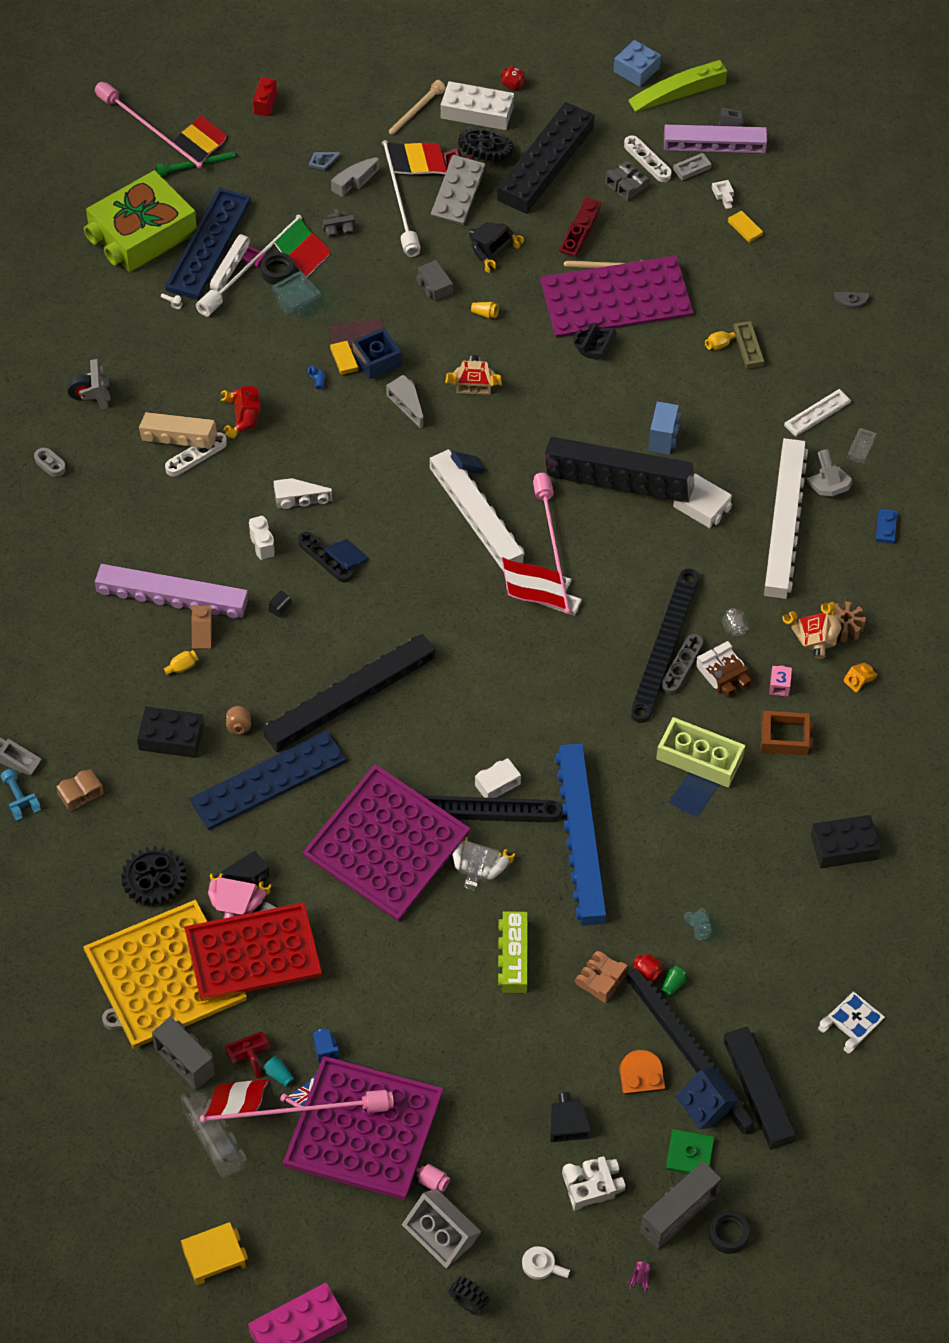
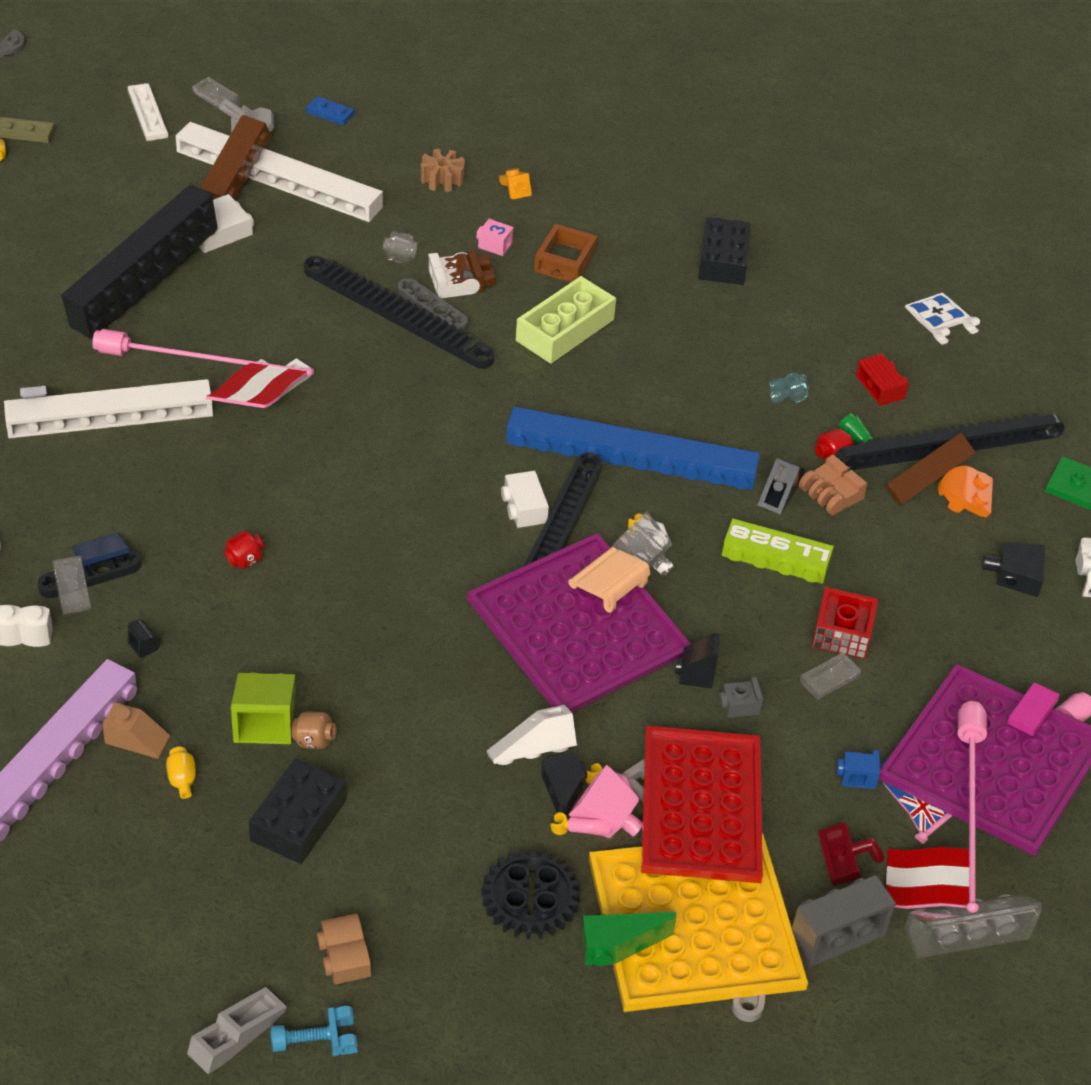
camera: 75 degrees left, 10 degrees down
dark blue plate [189,731,346,831] -> none
black brick [263,634,435,752] -> none
teal cone [263,1056,294,1087] -> none
medium blue brick [648,402,681,455] -> none
dark blue piece [669,772,719,817] -> none
dark blue brick [676,1068,739,1130] -> none
black brick [723,1026,797,1150] -> none
torso [783,602,842,659] -> none
none -> clear plate [52,556,91,615]
none -> reddish brown brick [200,114,271,200]
none -> red head [223,530,265,570]
none -> lime slope [231,673,296,744]
none -> white slope [487,705,577,765]
none -> light nougat piece [568,547,650,613]
none -> green slope [581,912,676,966]
none -> black slope [675,633,720,689]
none -> dark grey brick [718,677,763,718]
none -> slope [757,458,805,515]
none -> clear plate [800,652,861,700]
none -> red brick [812,587,878,659]
none -> red brick [856,353,908,406]
none -> reddish brown tile [885,433,976,505]
none -> dark pink tile [1007,682,1060,736]

